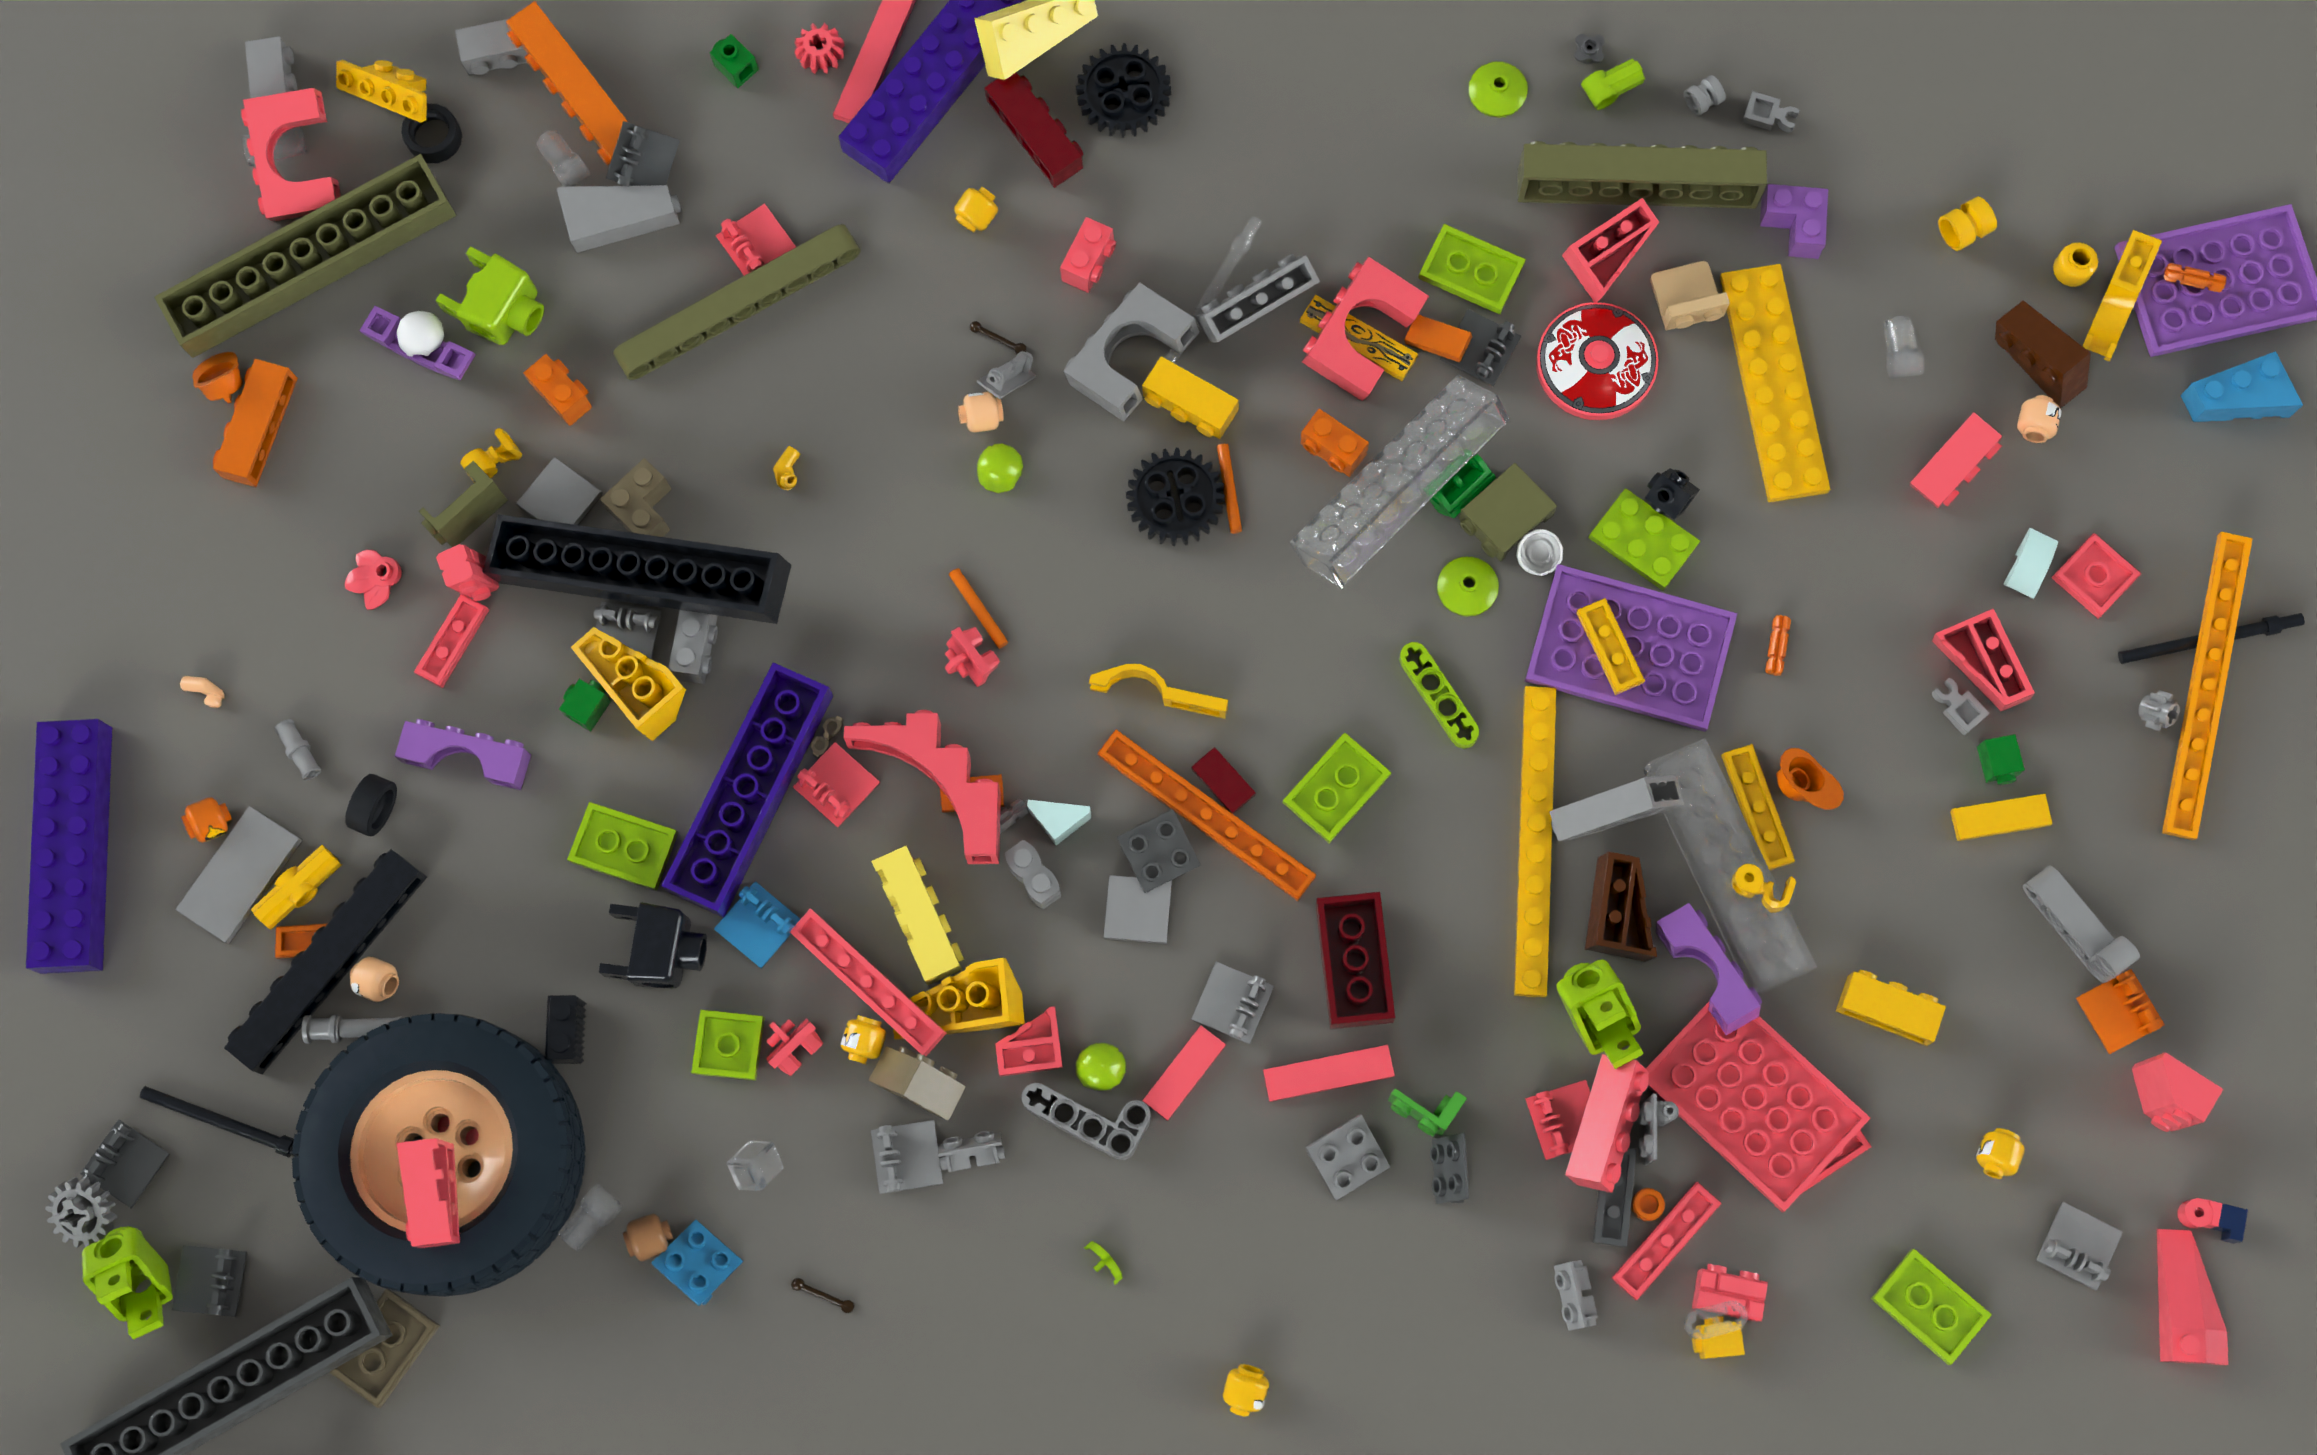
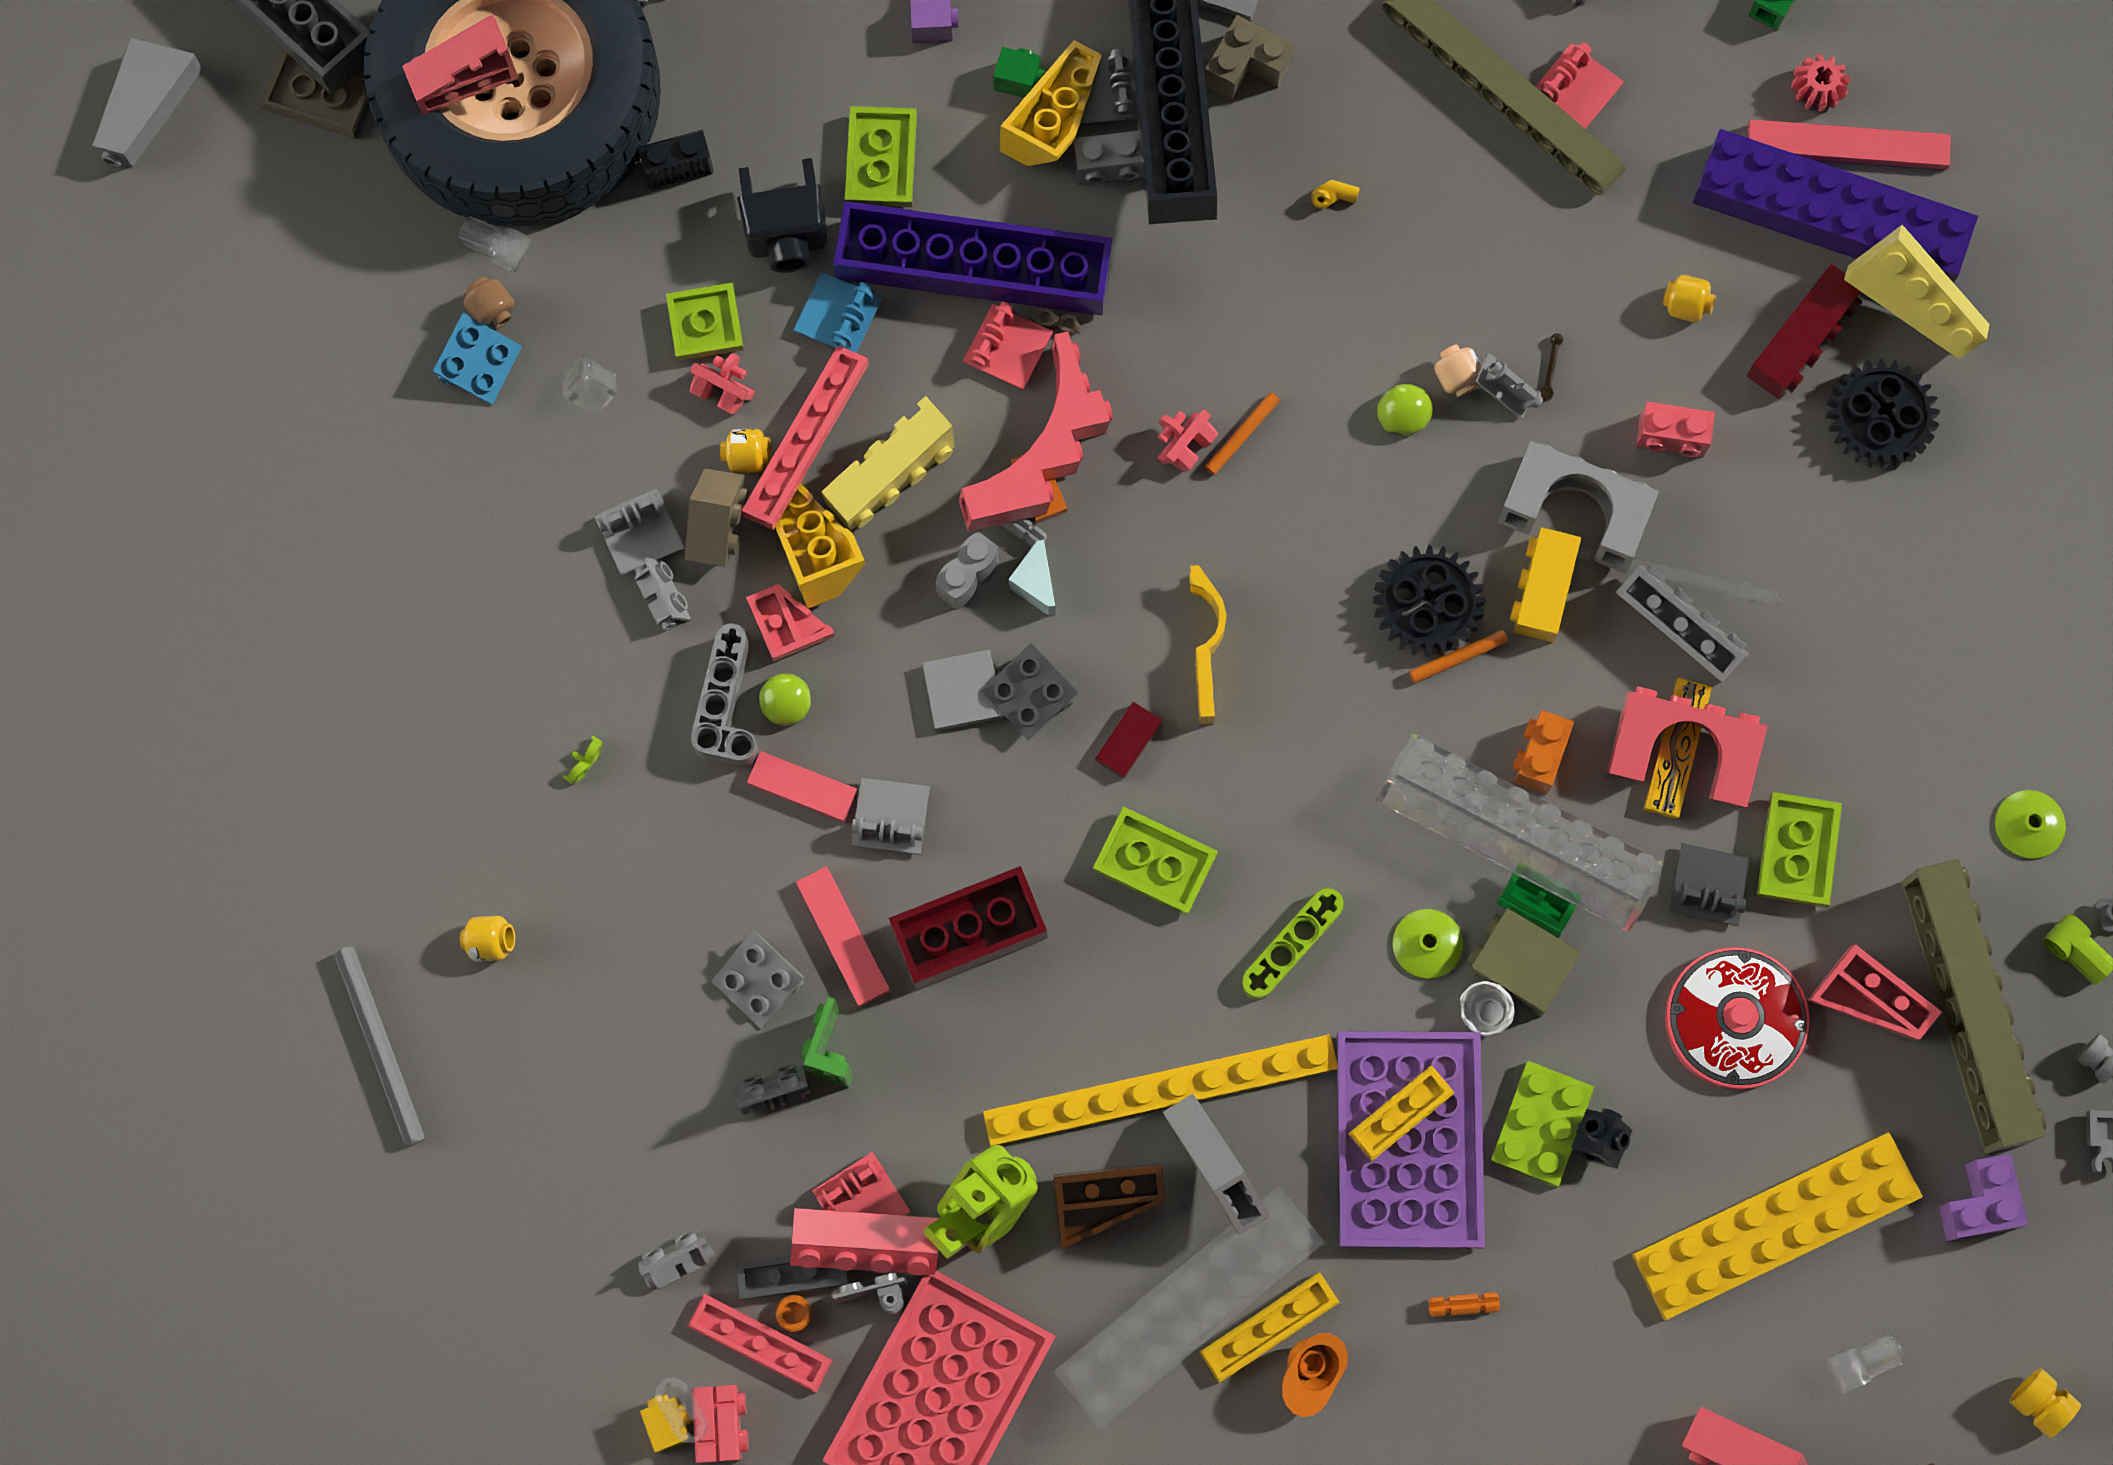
camera: 70 degrees right, 0 degrees up
dark brown hinge [791,1278,855,1313] -> none
orange tile [1097,730,1317,901] -> none
orange tile [1404,314,1472,363] -> none
tan bracket [1650,261,1730,331] -> none
medium lavender arch [1656,903,1762,1035] -> none
yellow leg [1731,864,1796,913] -> none

